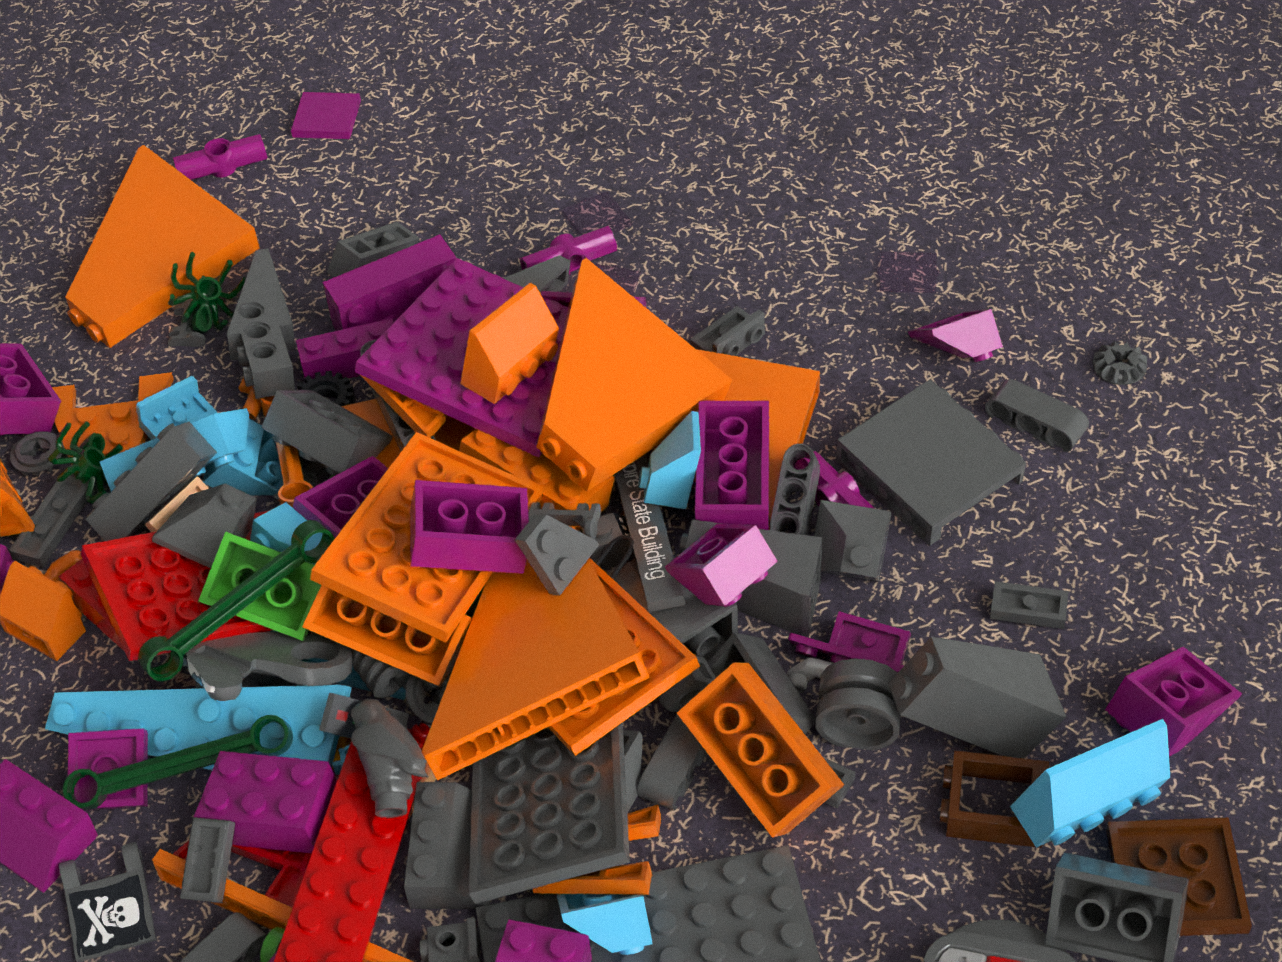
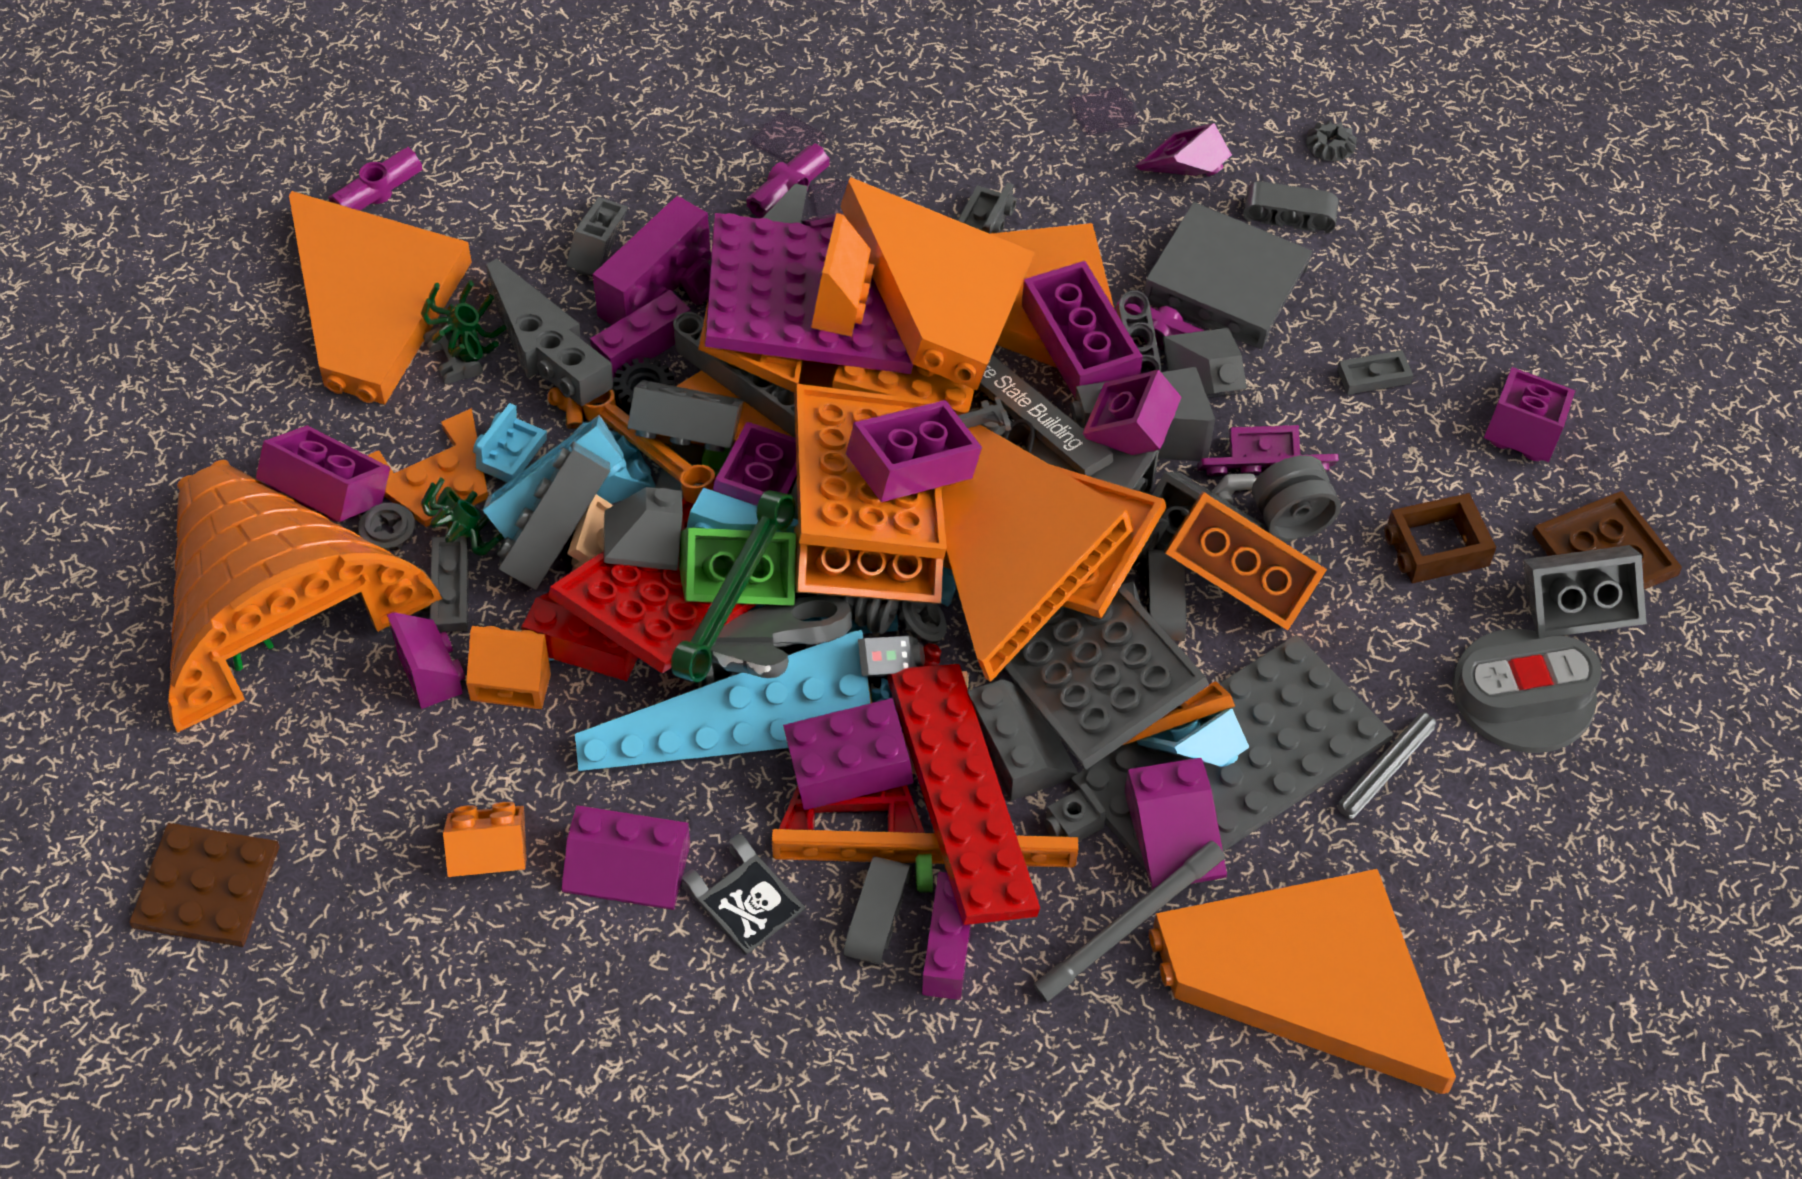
camera: 30 degrees left, 5 degrees up
orange arm [44,550,82,582] -> none
dark green piece [63,715,293,810] -> none
magenta plate [68,728,148,810] -> none
dark grey plate [180,817,235,903] -> none
magenta tile [291,92,361,139] -> none
dark grey animal [351,699,428,818] -> none
dark grey wing [515,513,599,595] -> none
medium azure slope [638,411,701,509] -> none
dark grey slope [888,636,1067,758] -> none
medium azure slope [1010,719,1170,848] -> none

